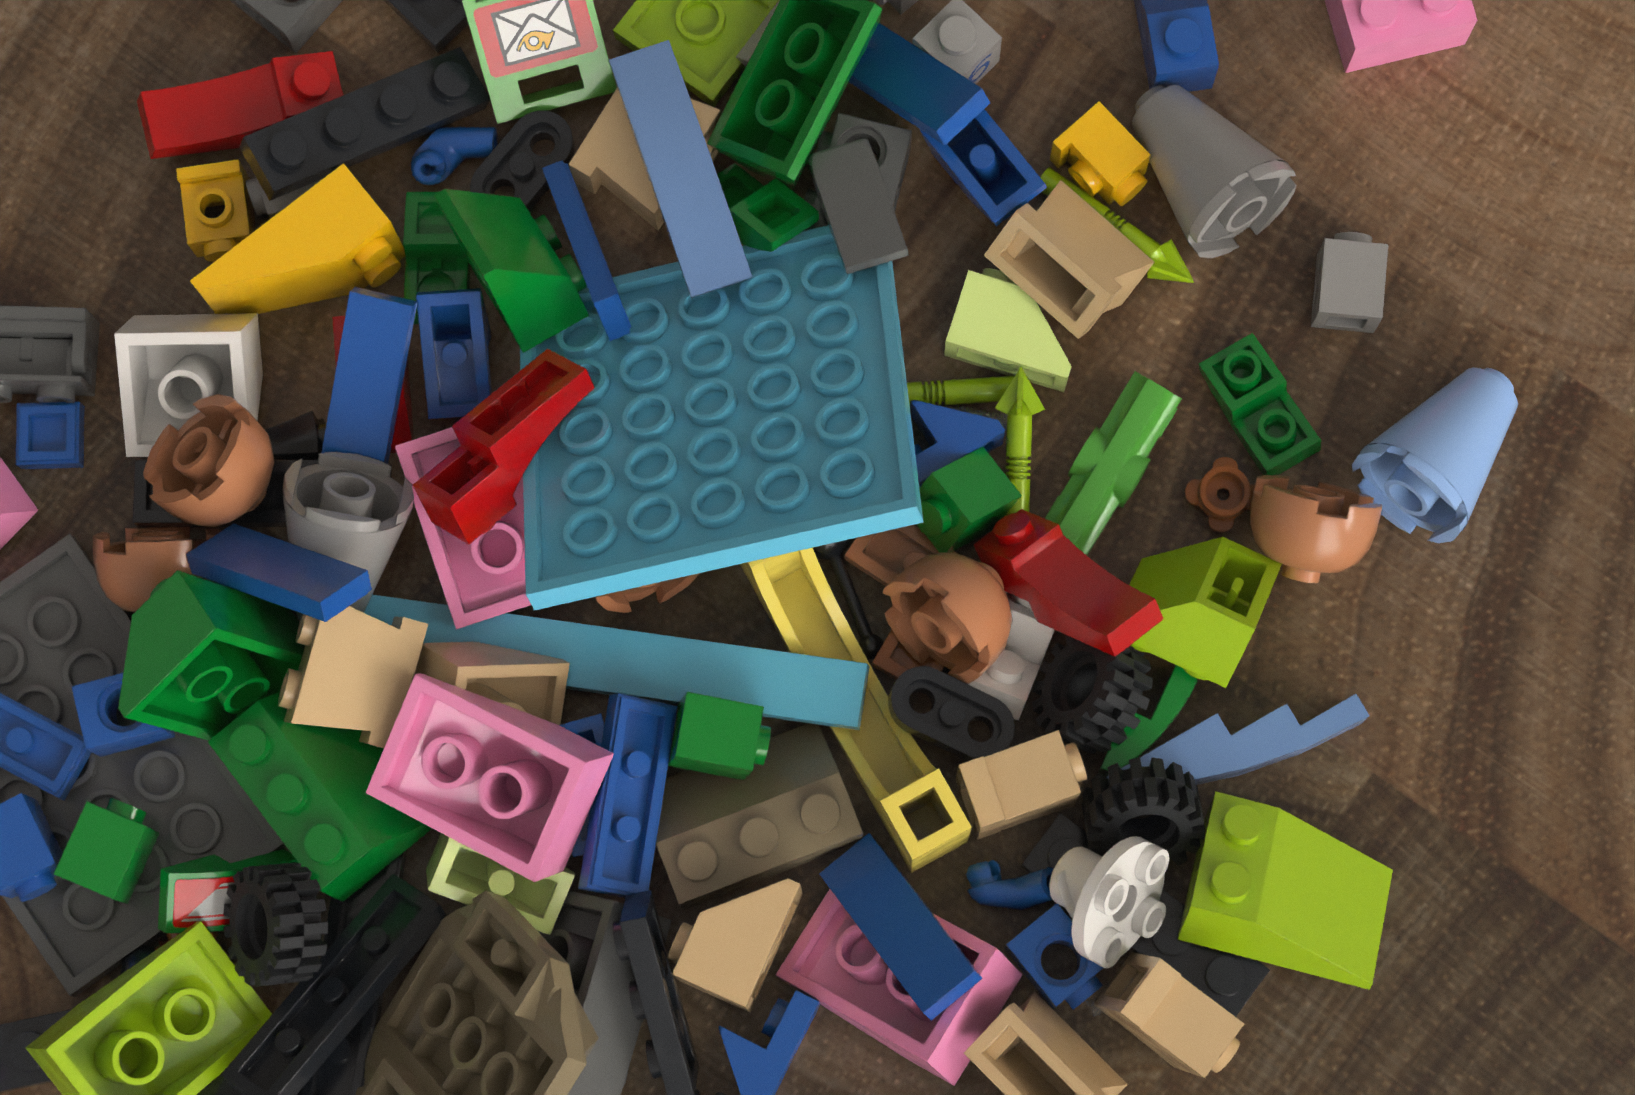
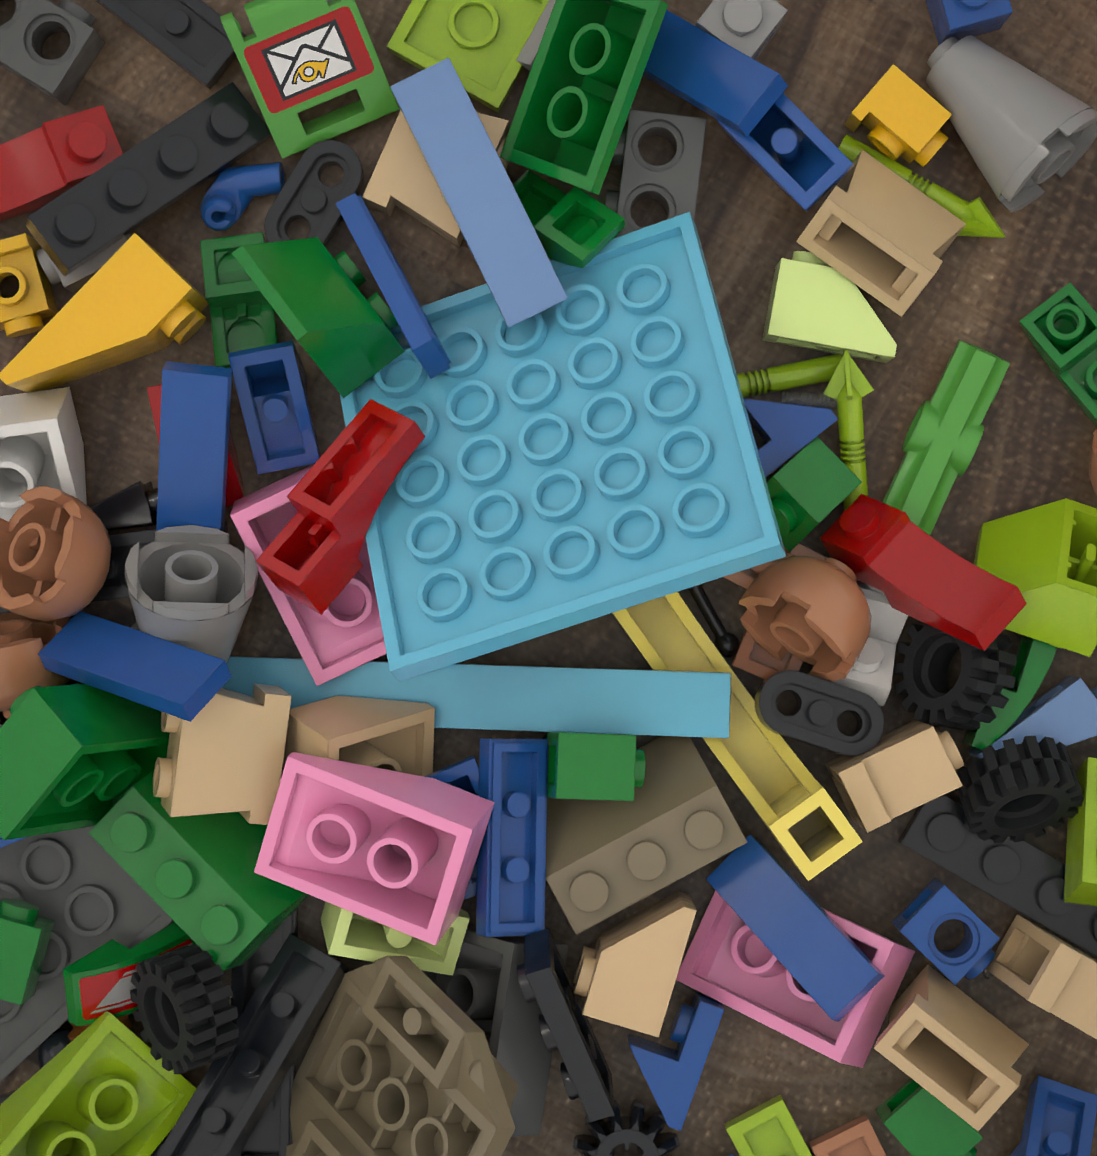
camera: 15 degrees left, 10 degrees up
dark grey slope [808,139,909,274] -> none
blue arm [966,860,1053,910] -> none
white plate [1049,836,1170,968] -> none
dark orange plate [1185,457,1255,533] -> none

